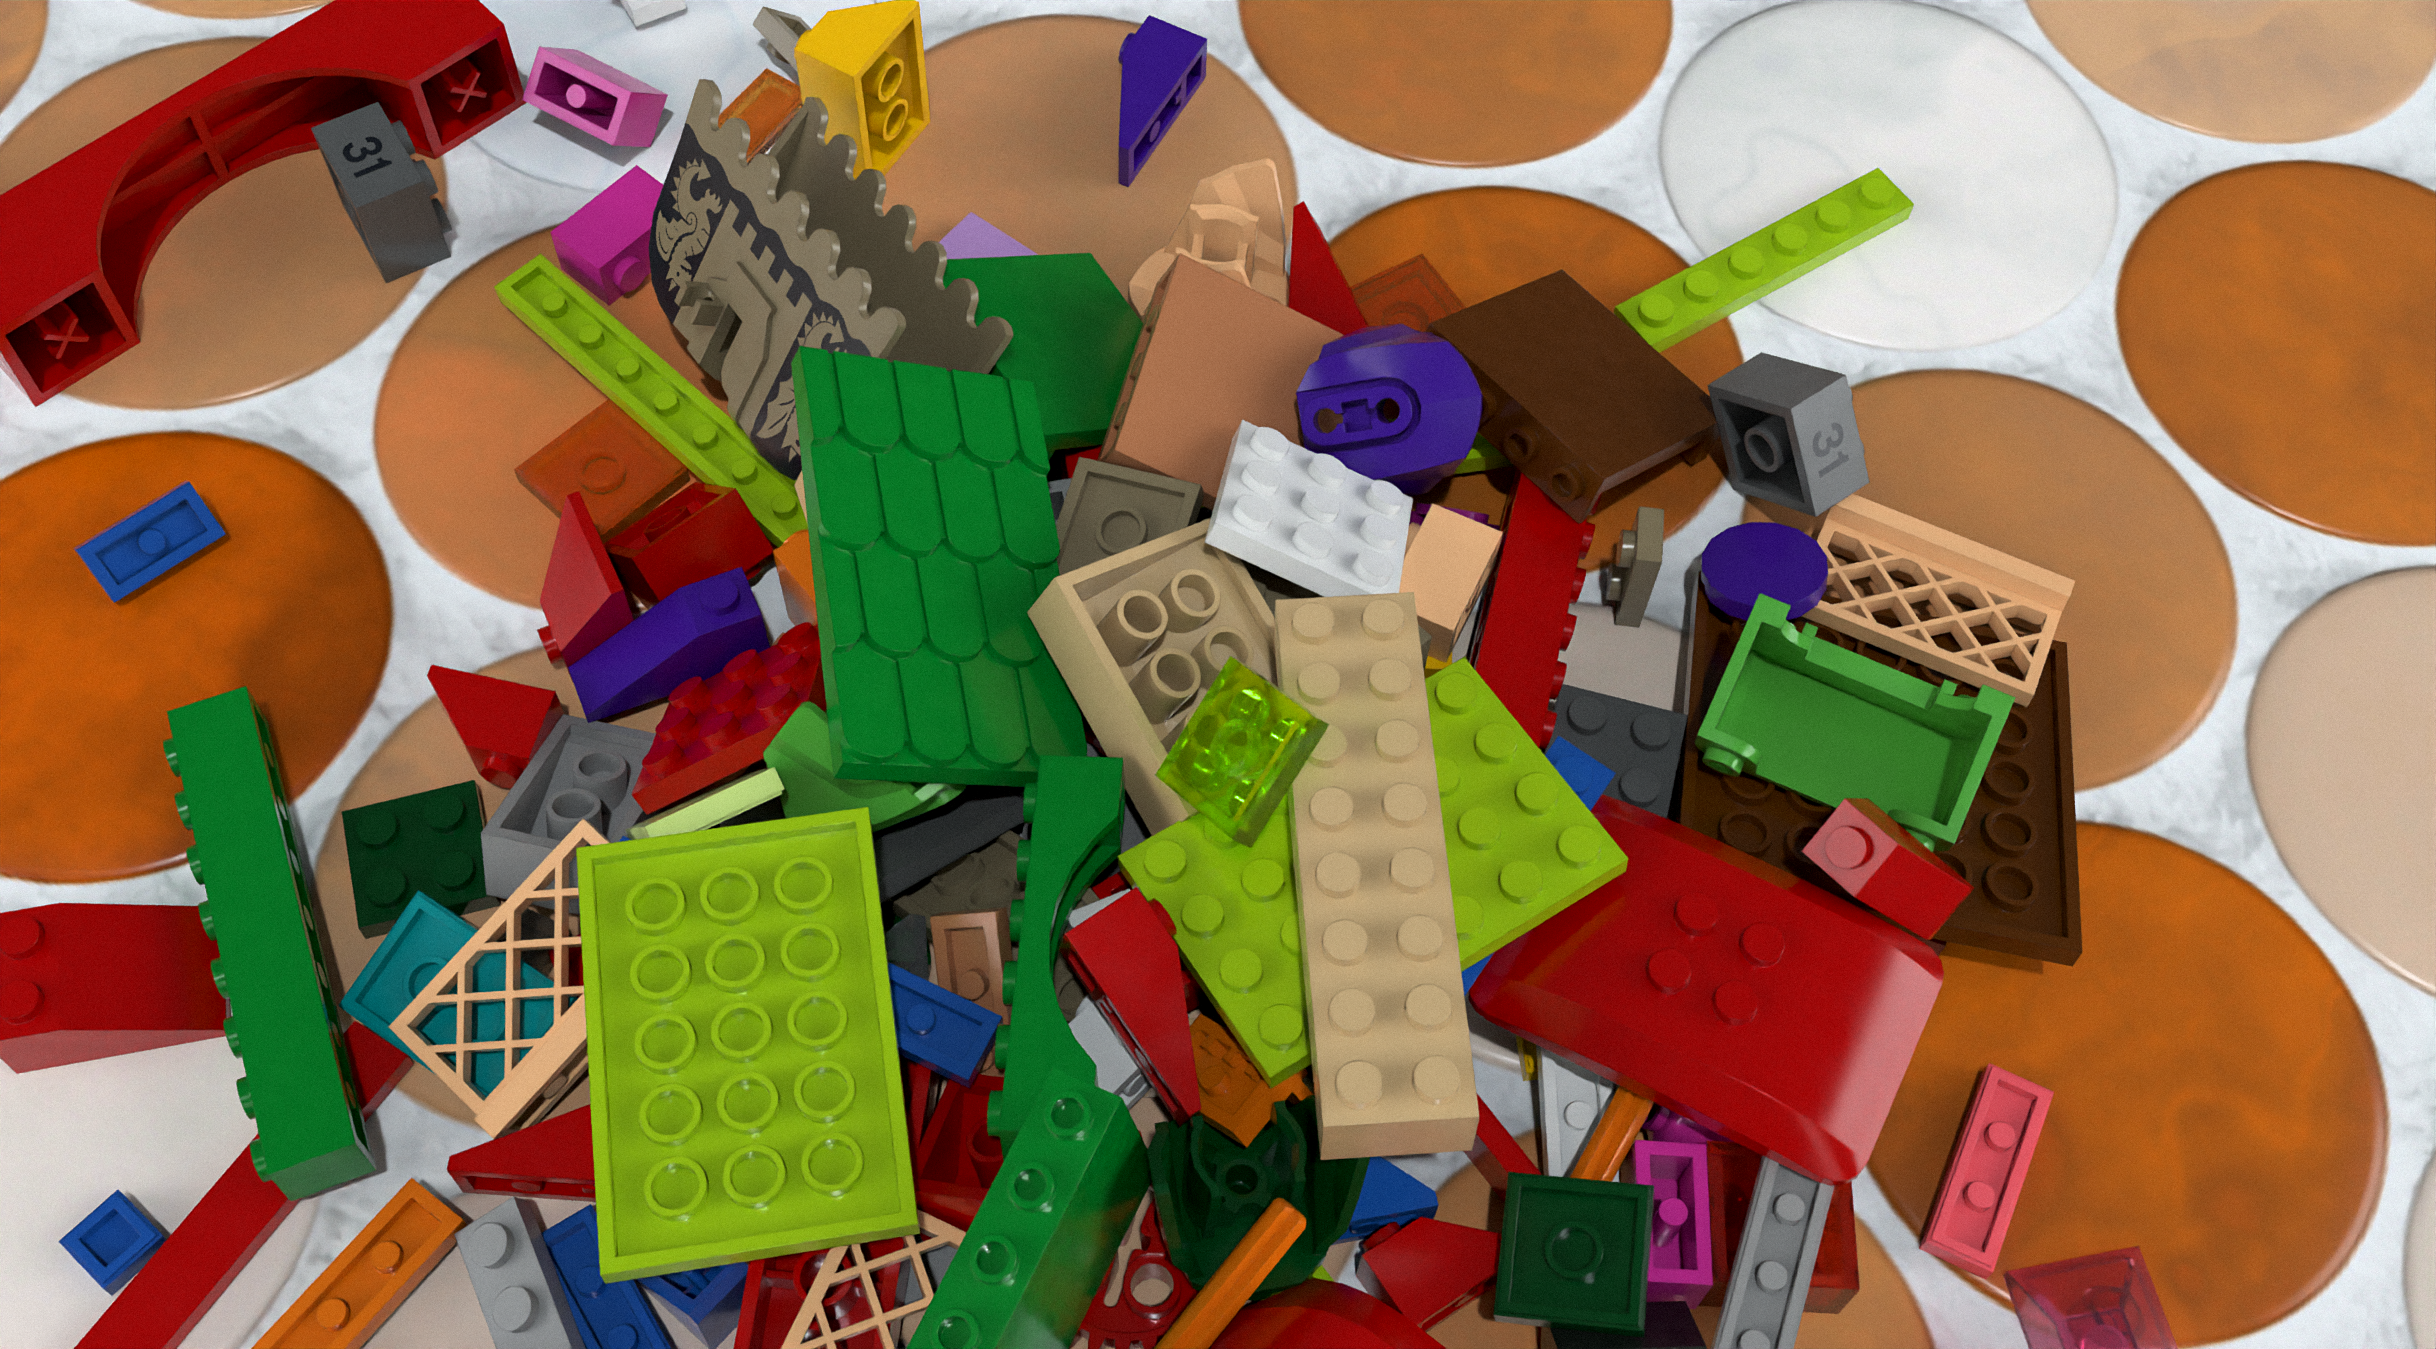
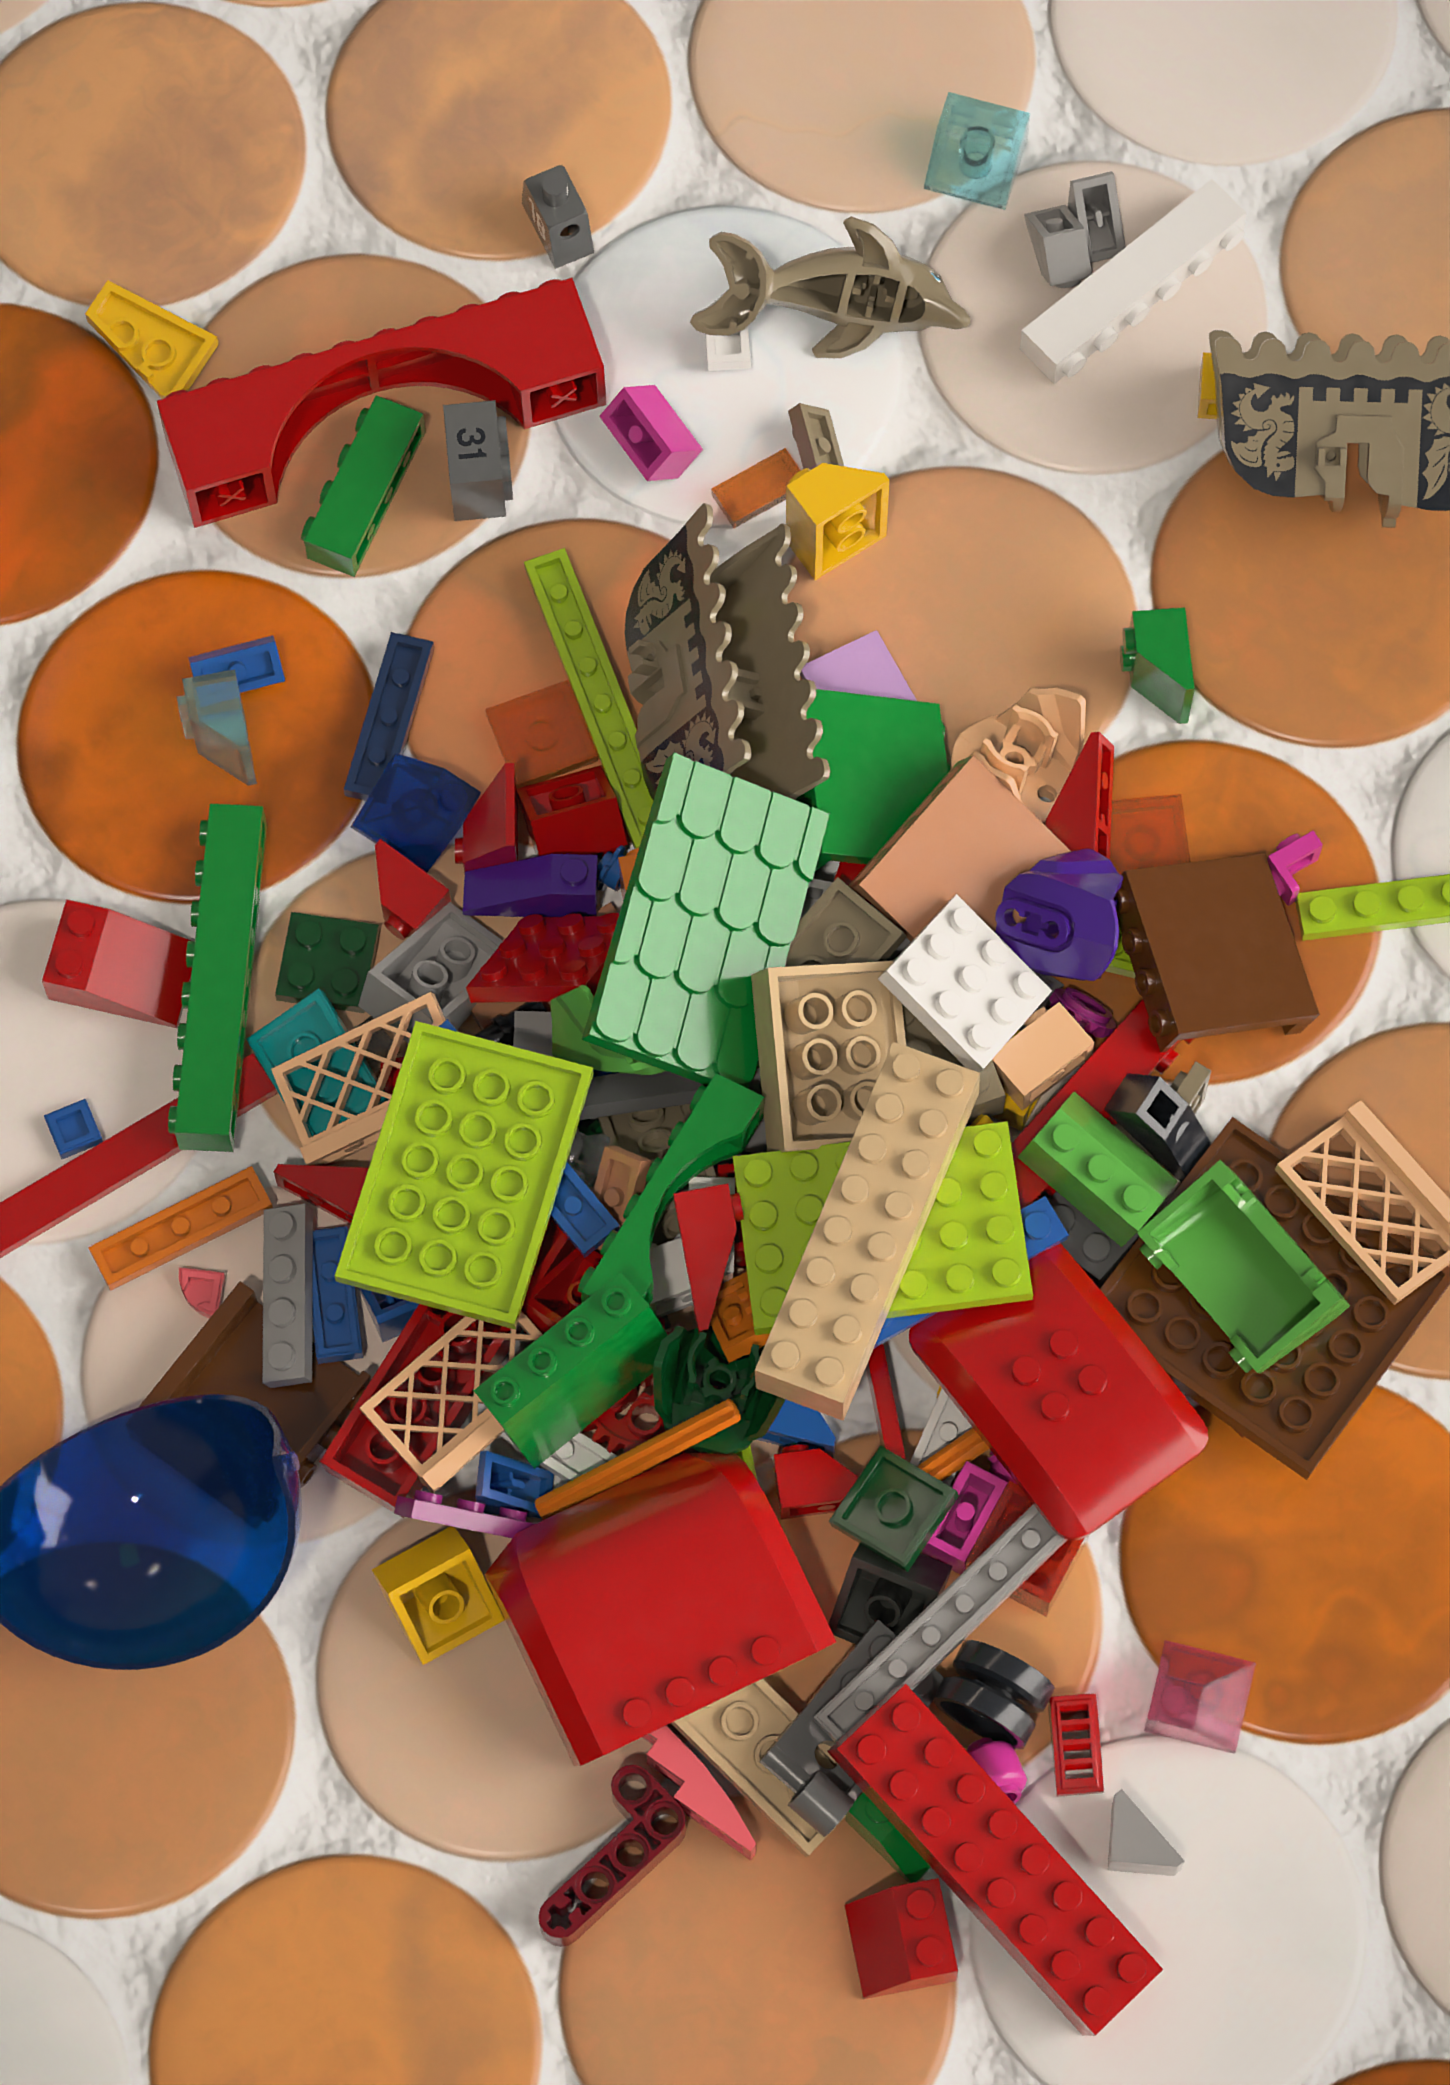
camera: 30 degrees right, 10 degrees up
dark pink brick [550,165,663,306] -> none
yellowish green tile [625,767,785,840] -> none
dark purple slope [1118,15,1207,187] -> none
clear neon green plate [1155,656,1329,848] -> none
dark purple tile [1701,522,1828,621] -> none
dark grey brick [1707,352,1870,517] -> none
red slope [1802,798,1974,940] -> none
coral tile [1919,1063,2054,1280] -> none
none -> clear light blue slope [177,669,257,786]
none -> green brick [301,395,426,577]
none -> dark blue plate [344,632,434,806]
none -> clear blue slope [350,753,481,873]
none -> blue plate [598,845,626,892]
none -> bright green slope [1017,1092,1178,1247]
none -> black slope [1104,1073,1211,1183]
none -> green slope [1120,607,1195,724]
none -> dark pink bracket [1267,831,1323,906]

